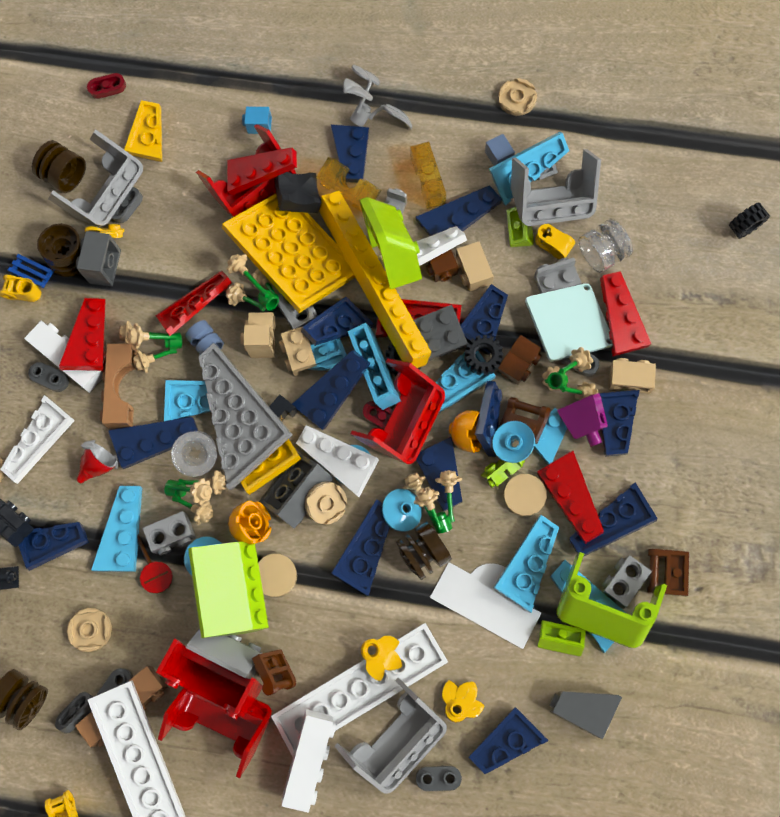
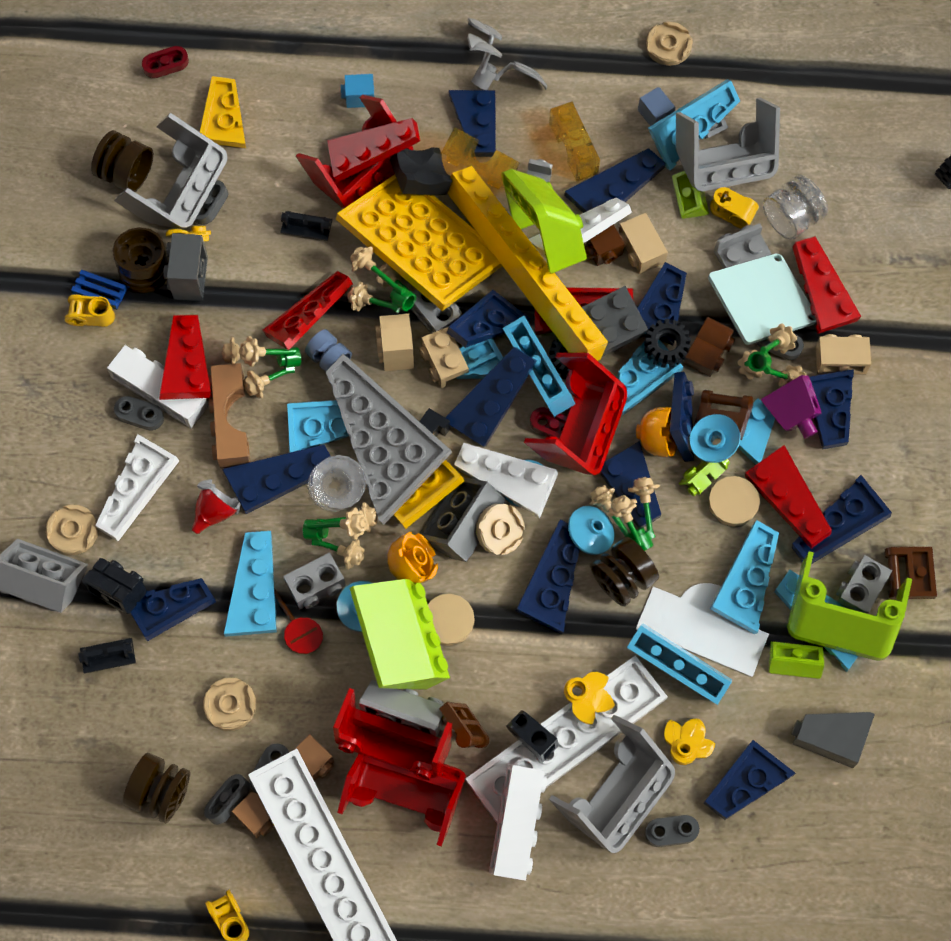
camera: 15 degrees left, 5 degrees down
none -> black hinge [280,211,333,241]
none -> black leg [506,710,558,763]
none -> medium azure brick [627,624,732,705]

